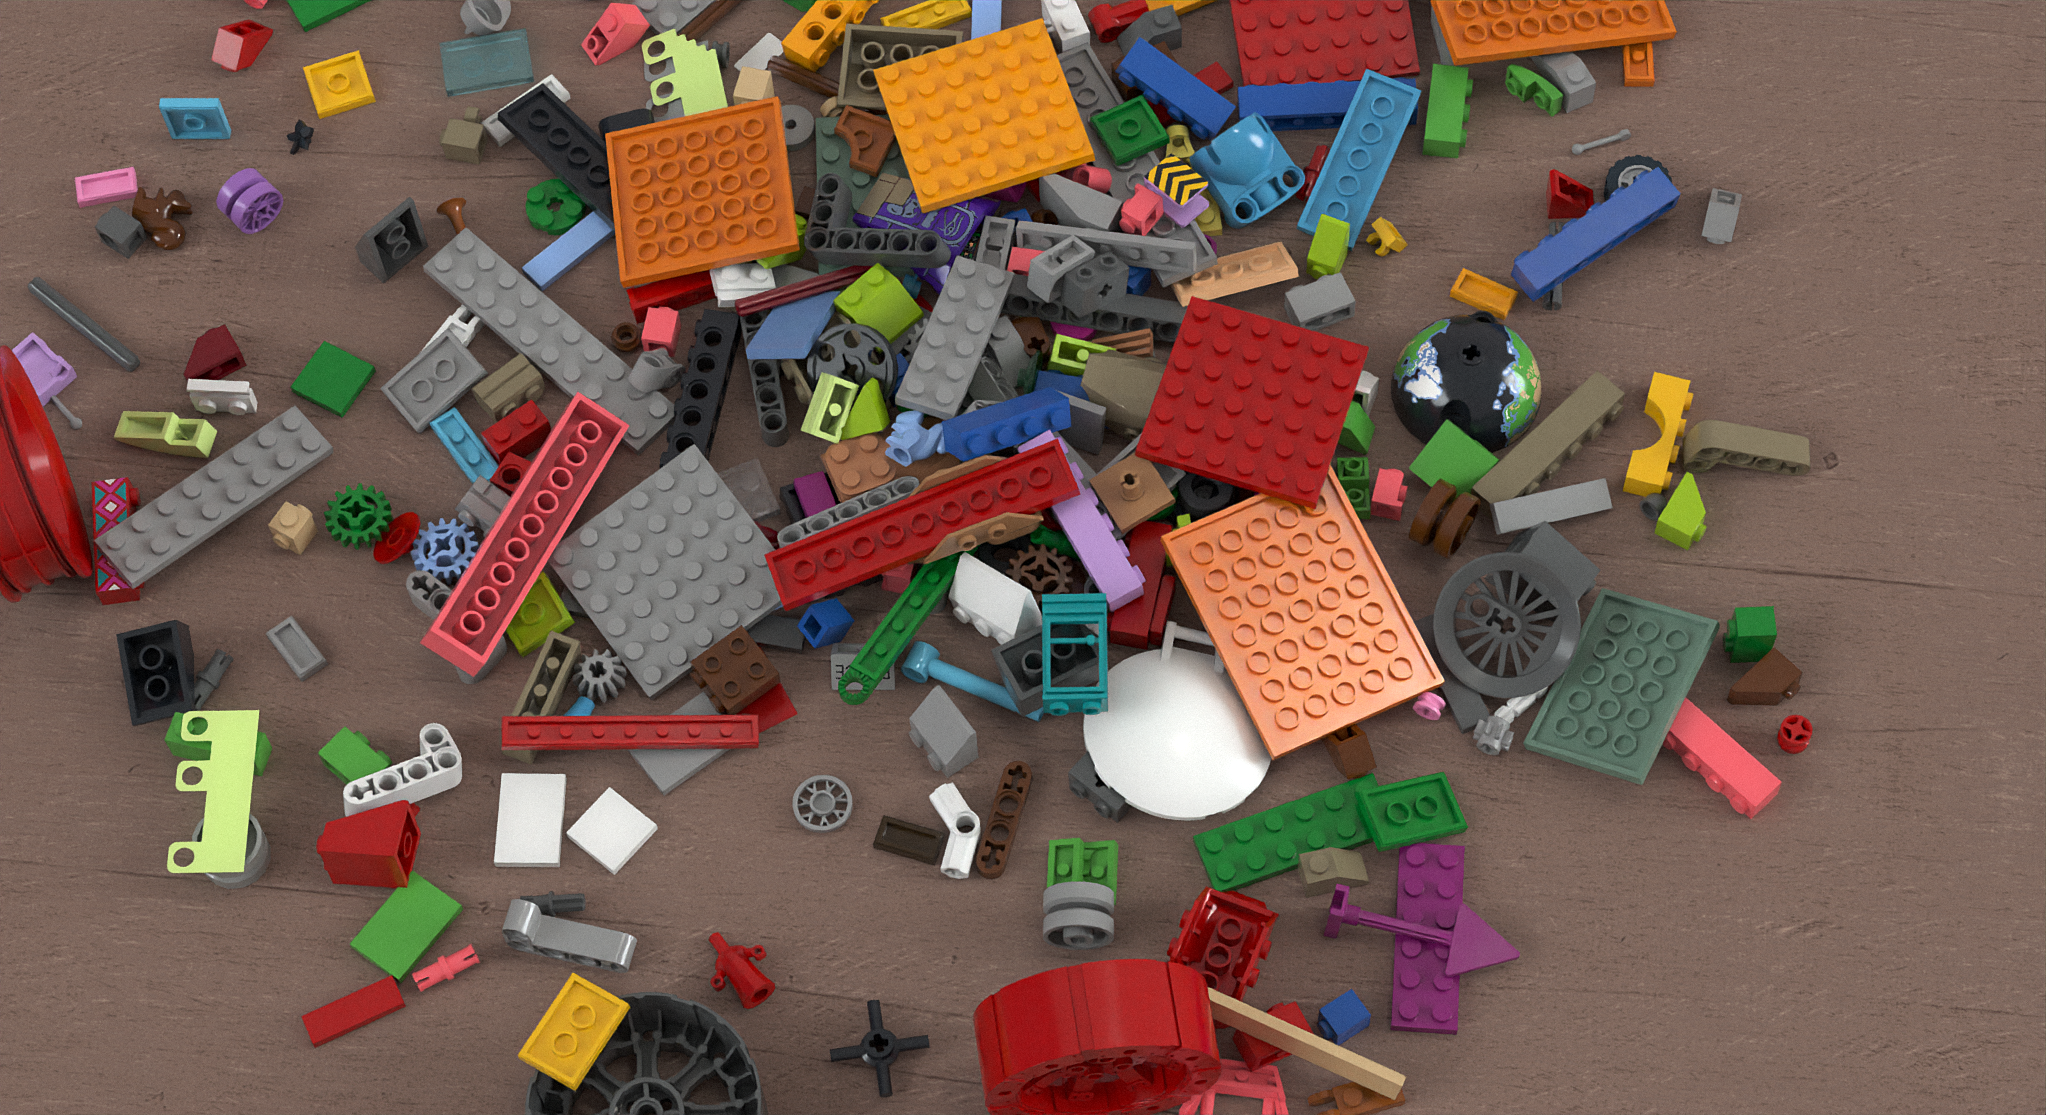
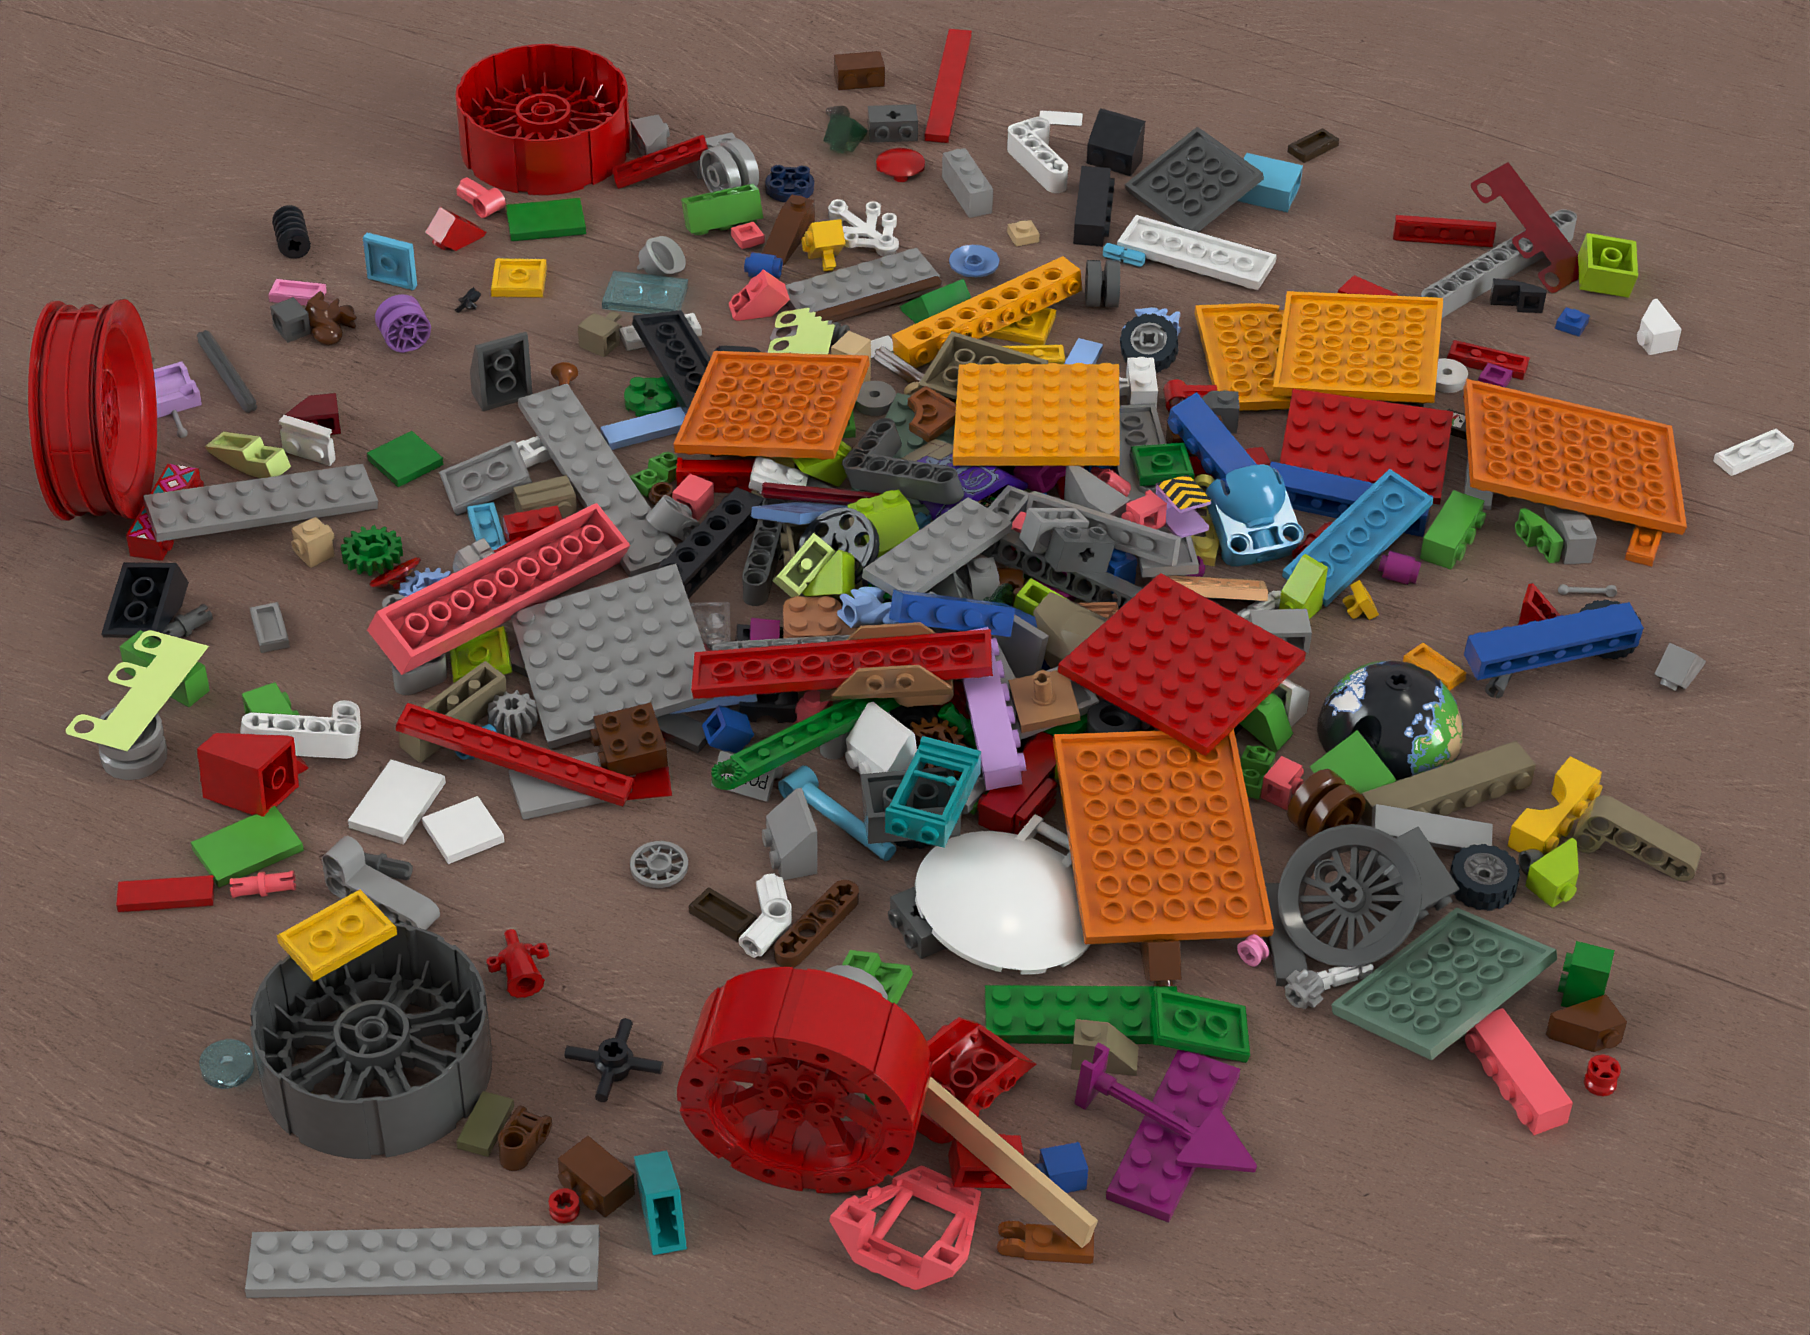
camera: 15 degrees right, 20 degrees down
none -> black piece [272,205,311,259]
none -> bright green slope [629,451,677,498]
none -> white axle [1237,590,1281,621]
none -> magenta brick [1378,551,1422,585]
none -> black wheel [1450,844,1520,911]

